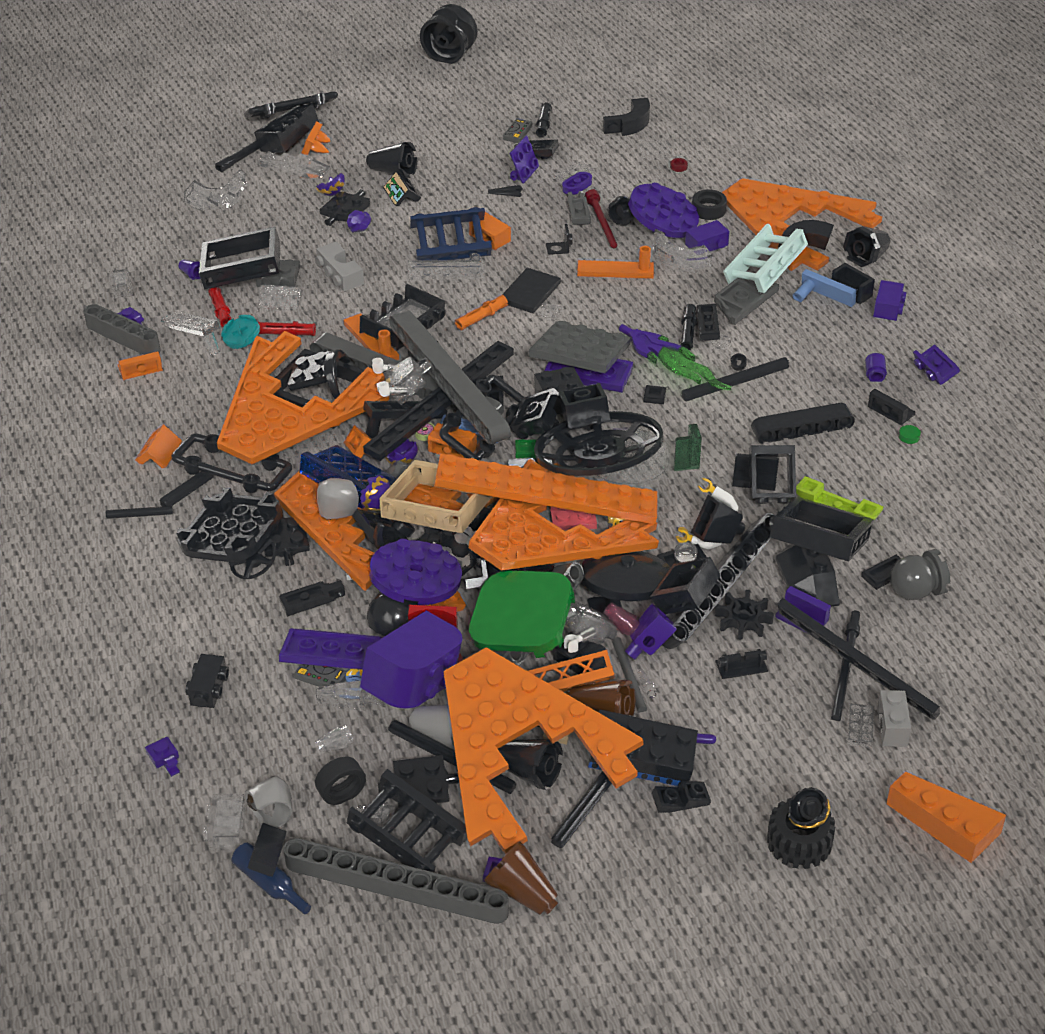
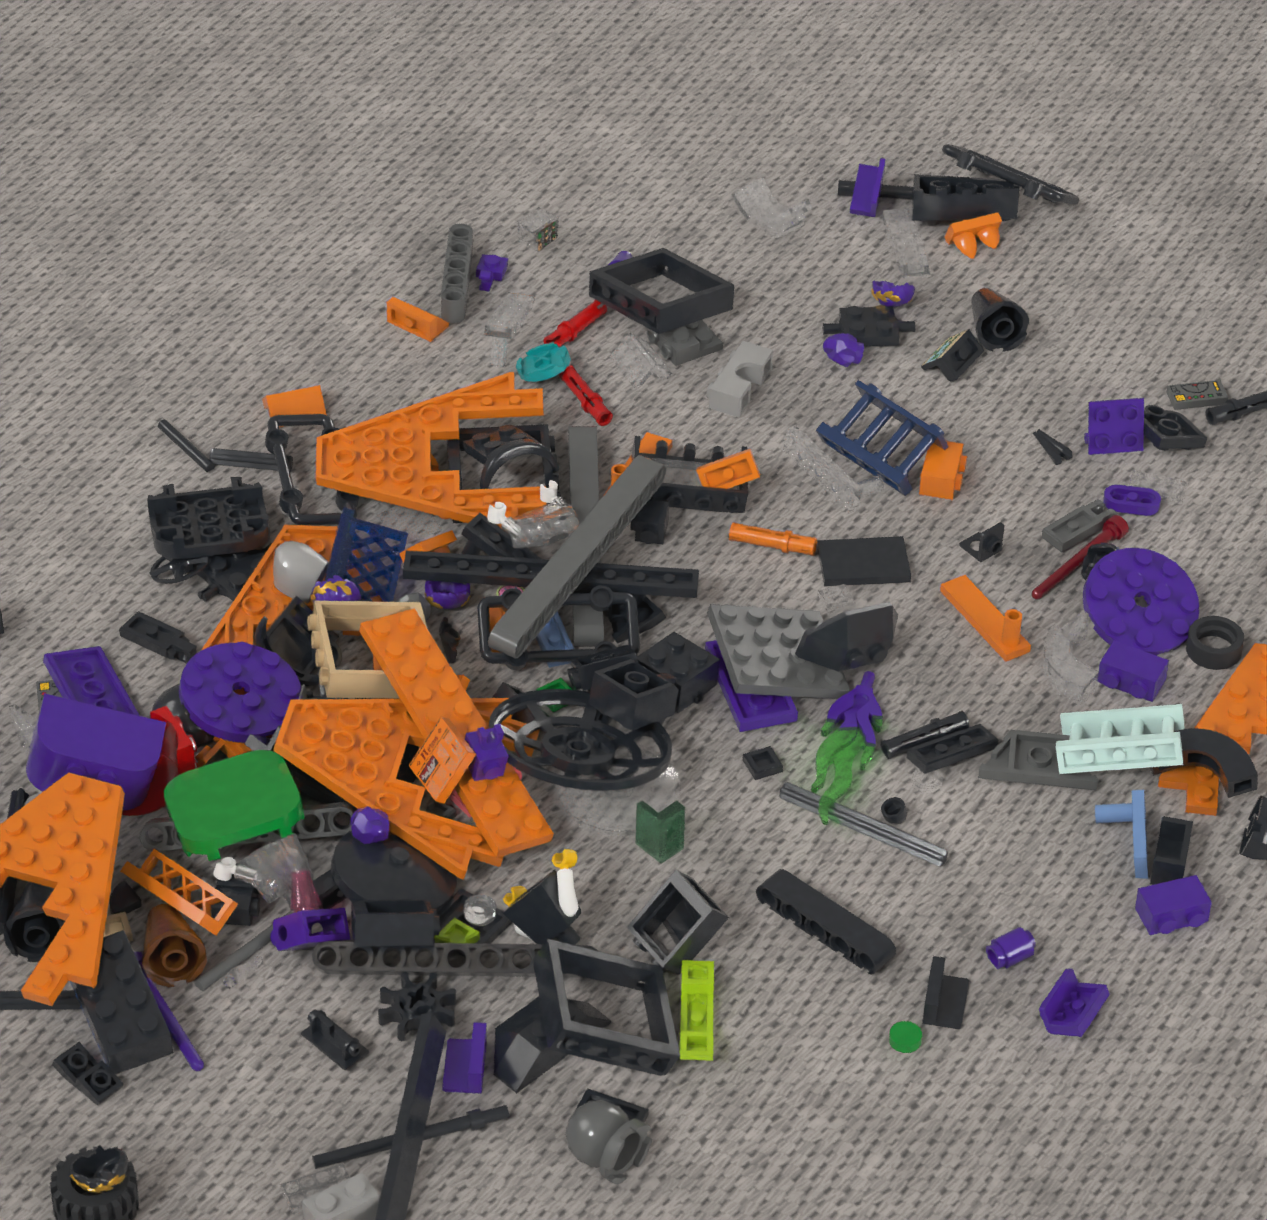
camera: 55 degrees right, 0 degrees up
none -> dark purple rock [350,806,389,844]
none -> orange tile [409,716,476,804]
none -> dark purple brick [465,724,508,781]
none -> orange tile [696,449,761,489]
none -> black wedge [795,602,898,672]
none -> dark purple panel [850,158,886,217]

